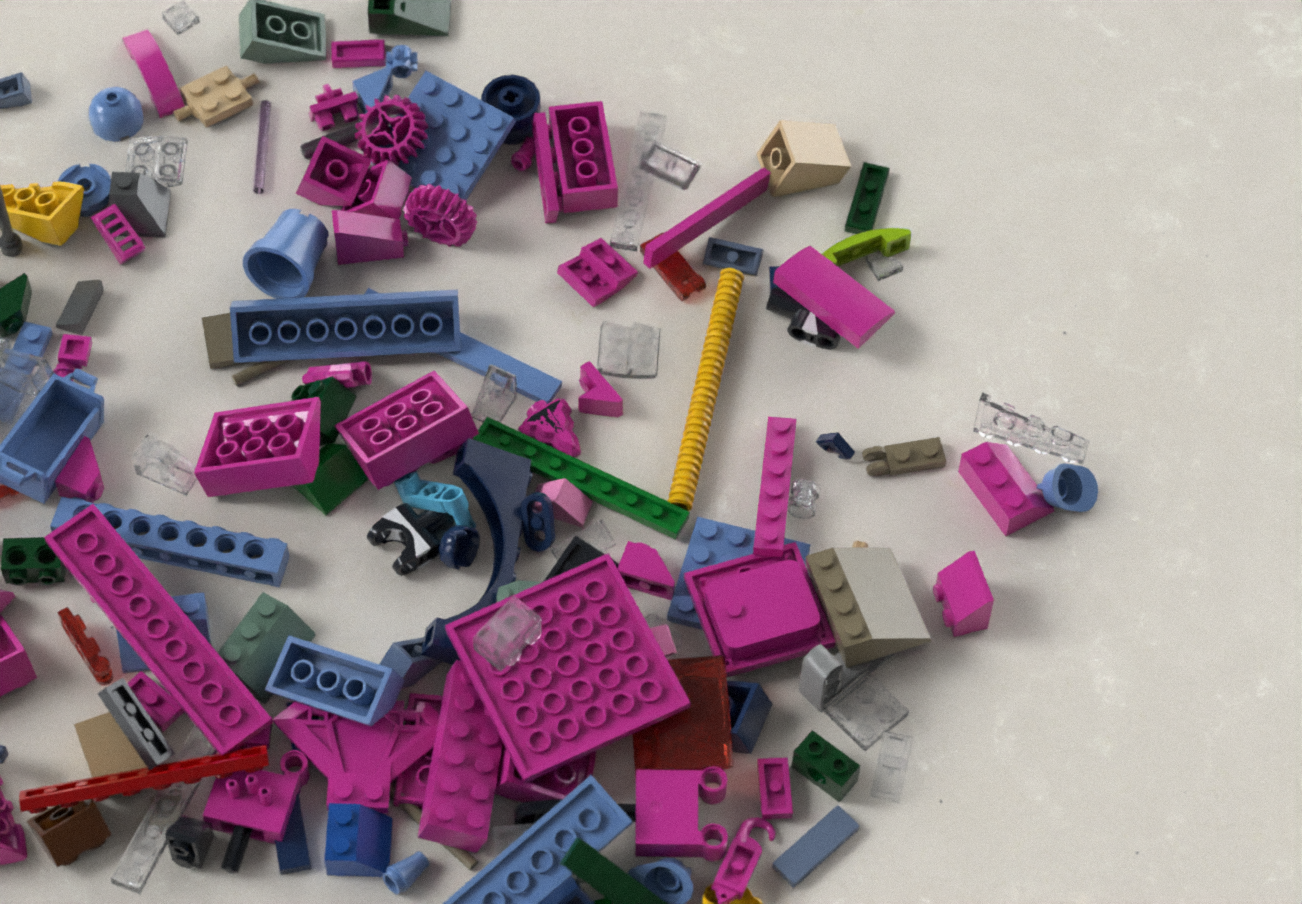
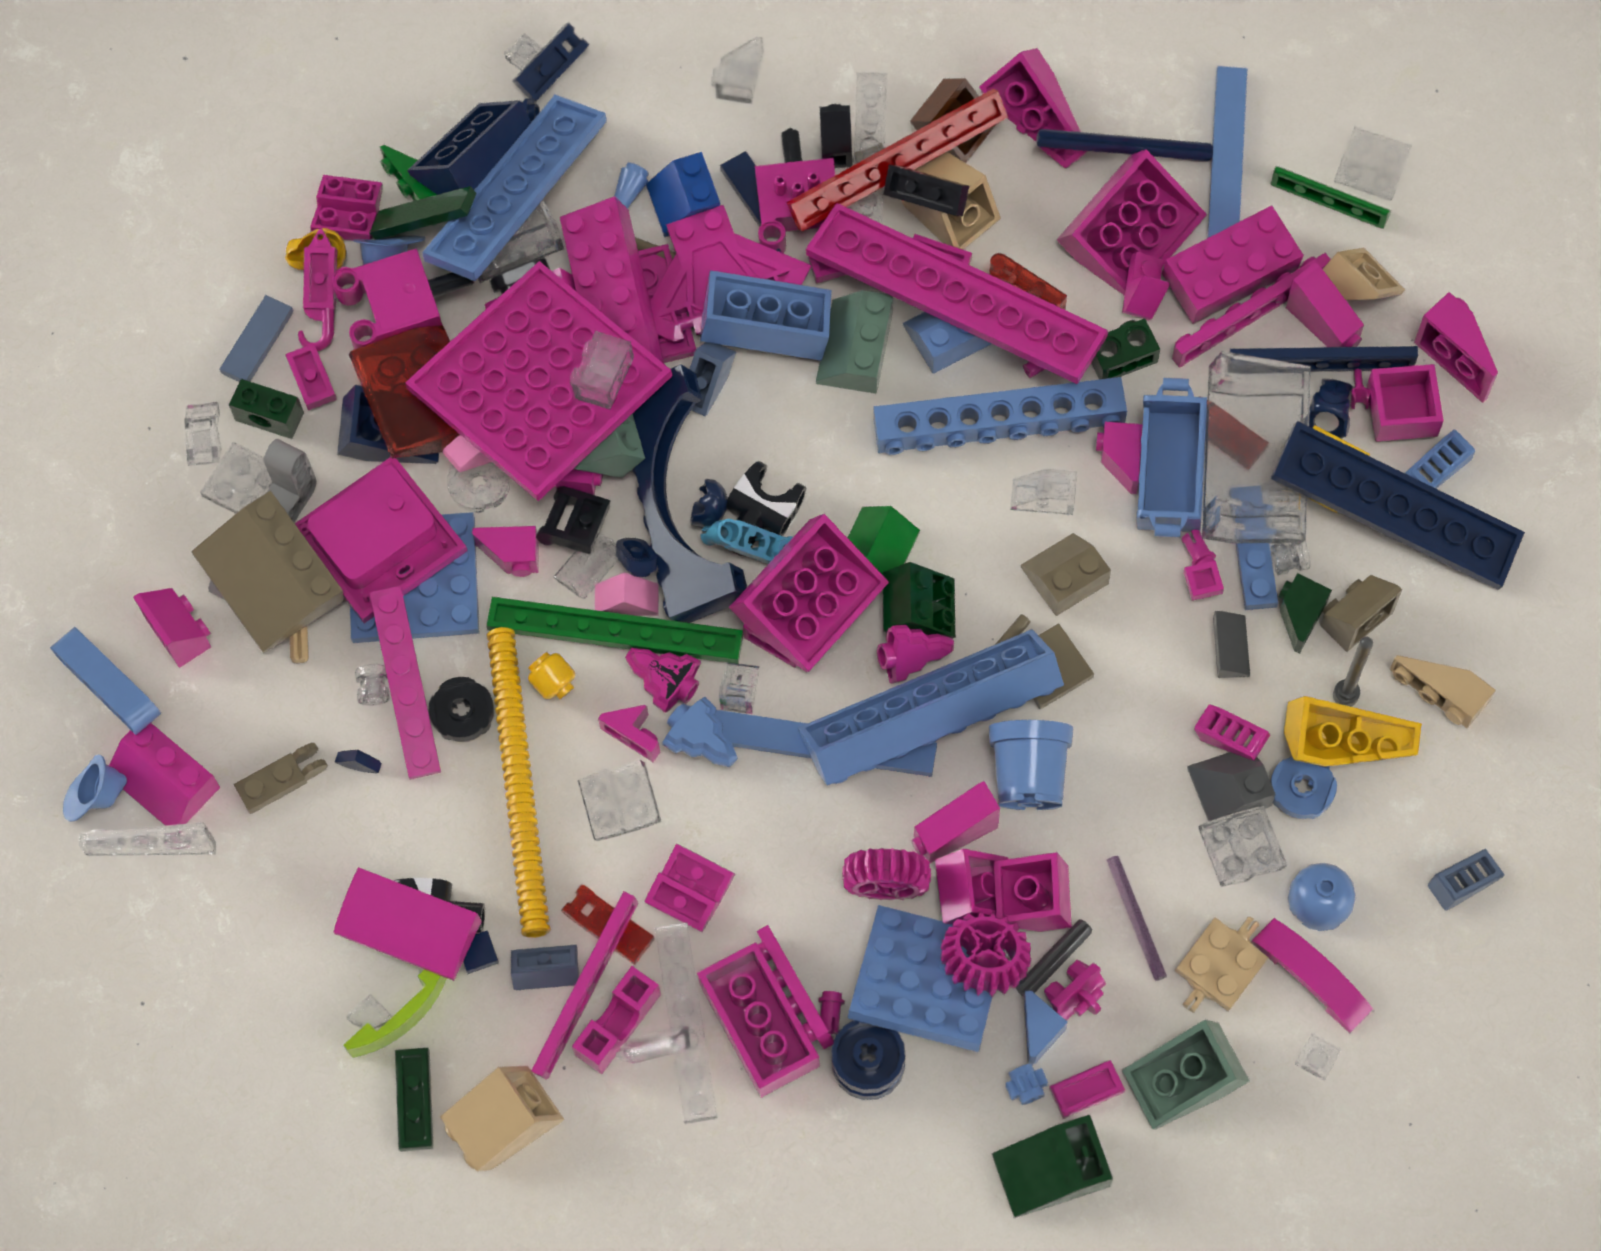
camera: 165 degrees right, 10 degrees up
dark pink slope [194,397,321,497] -> none
none -> medium blue beam [50,627,161,735]
none -> black plate [429,677,494,742]
none -> yellow head [528,652,576,700]
none -> dark pink arch [572,966,661,1074]
none -> medium blue rock [662,697,738,767]
none -> dark tan slope [1021,533,1111,616]

